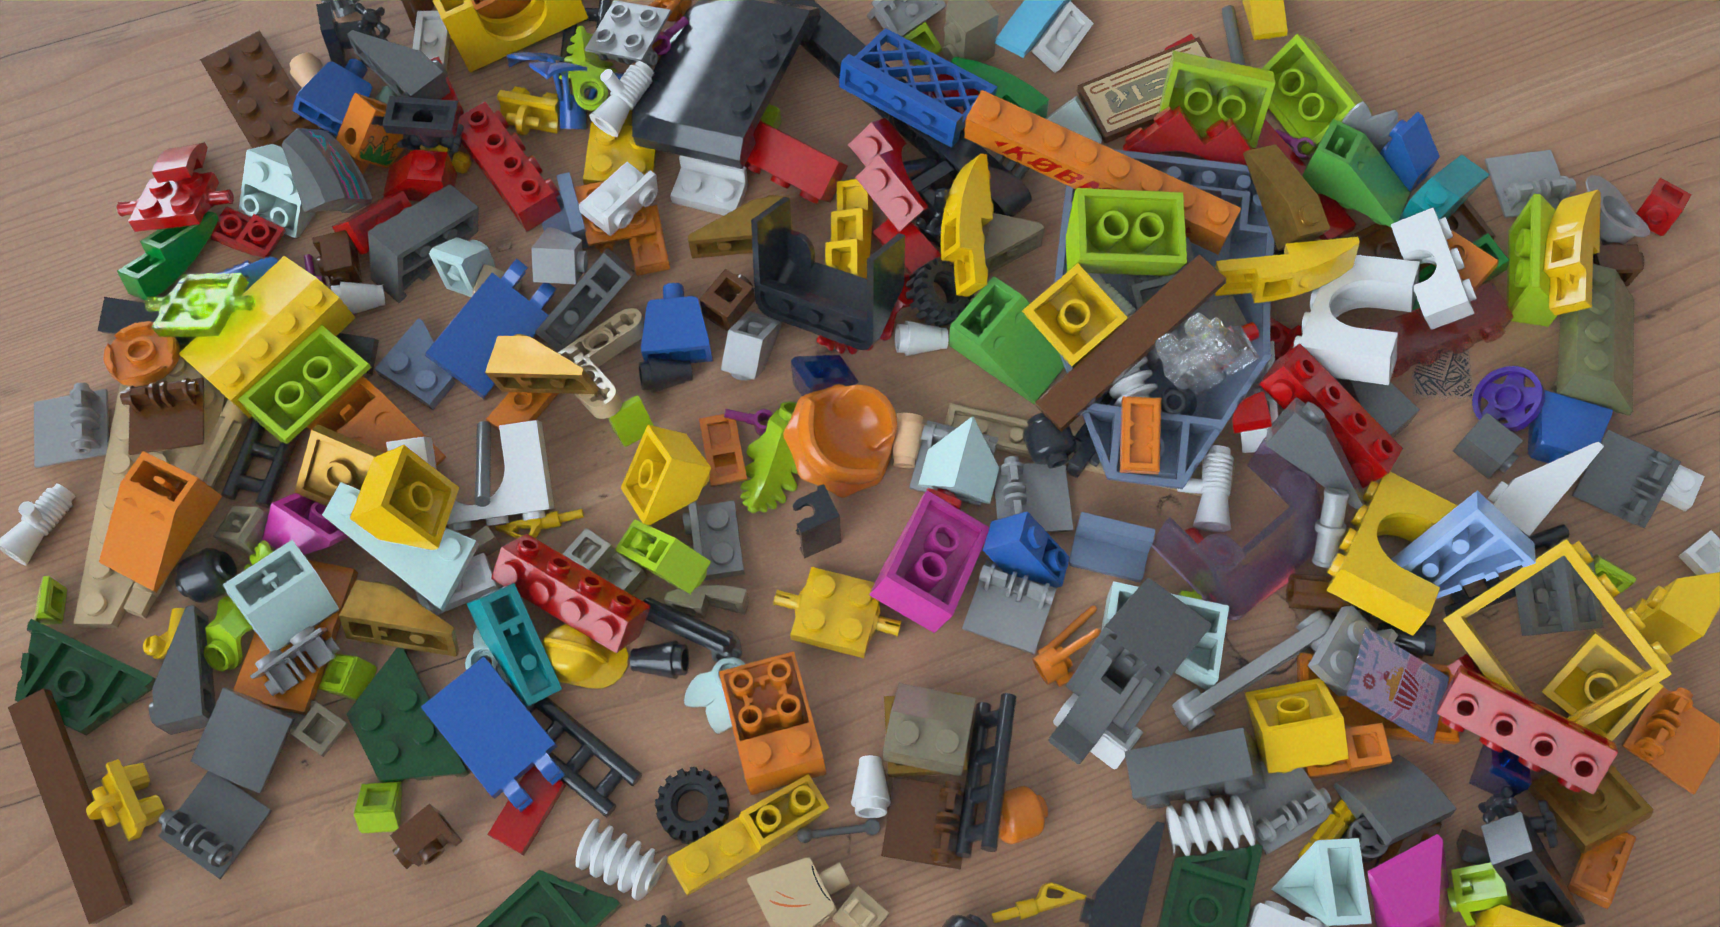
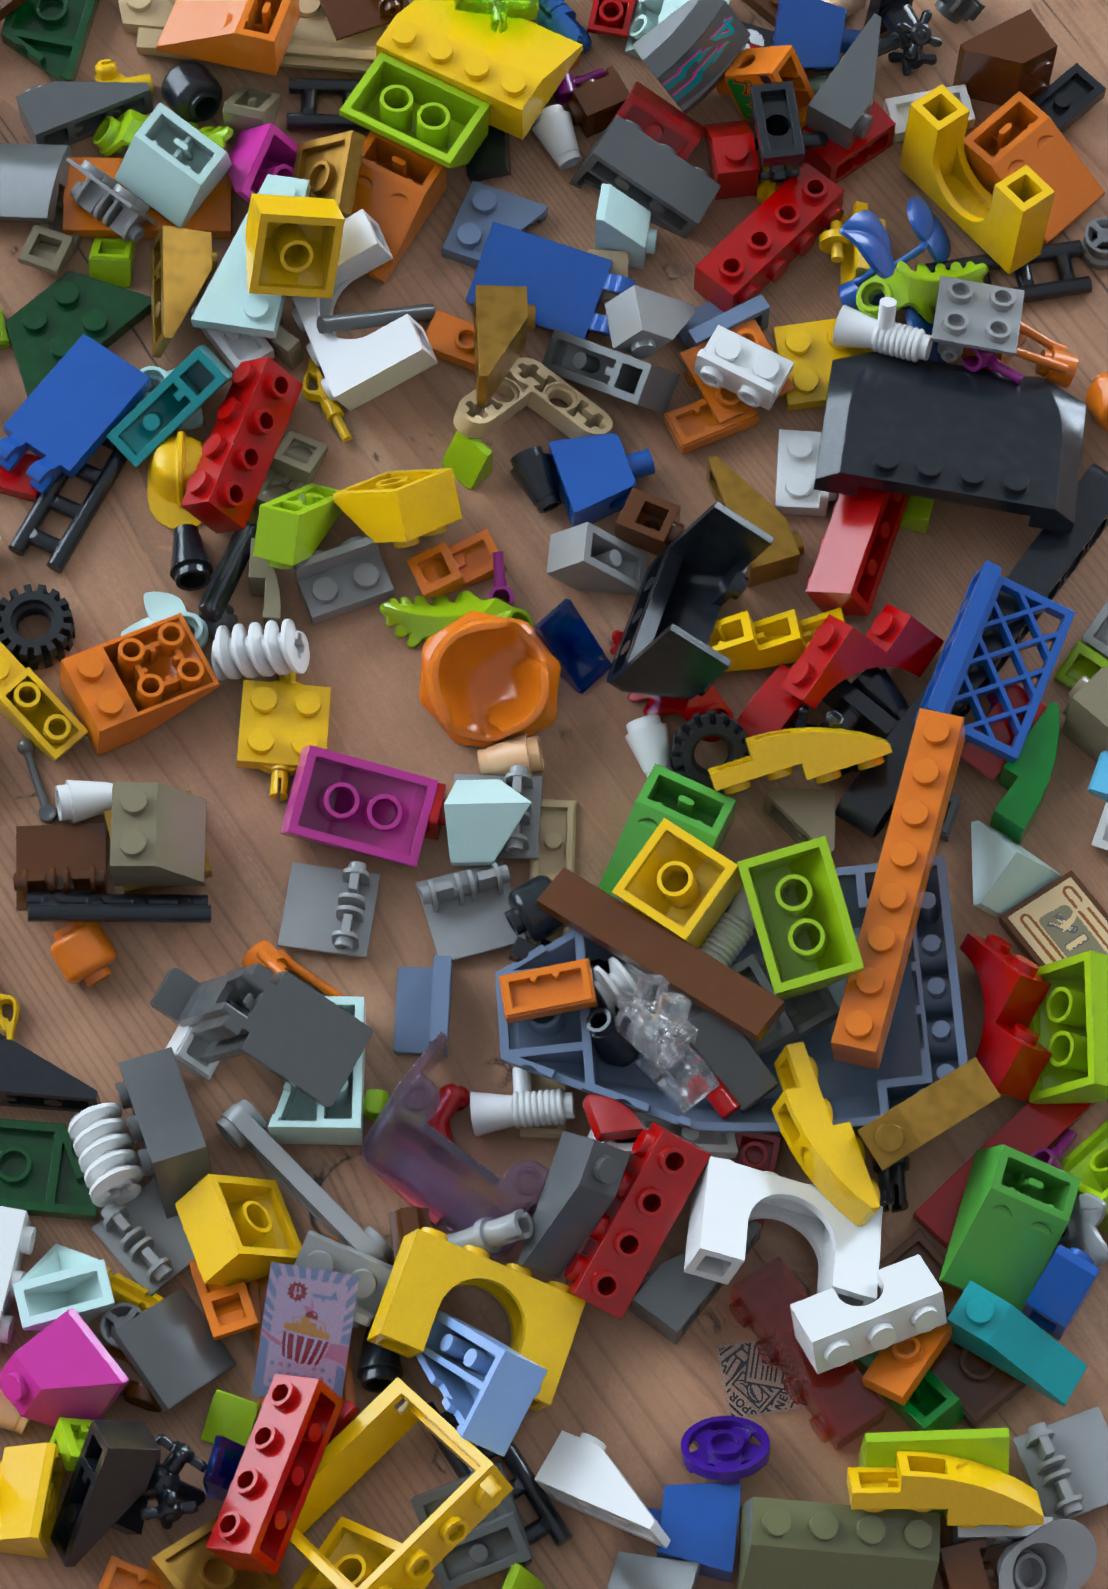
camera: 75 degrees right, 0 degrees up
black hinge [793,484,841,559] -> none
blue slope [983,511,1070,588] -> none
dark grey brick [1453,413,1523,479] -> none
none -> lime slope [201,1390,261,1455]
none -> white piece [211,619,310,681]

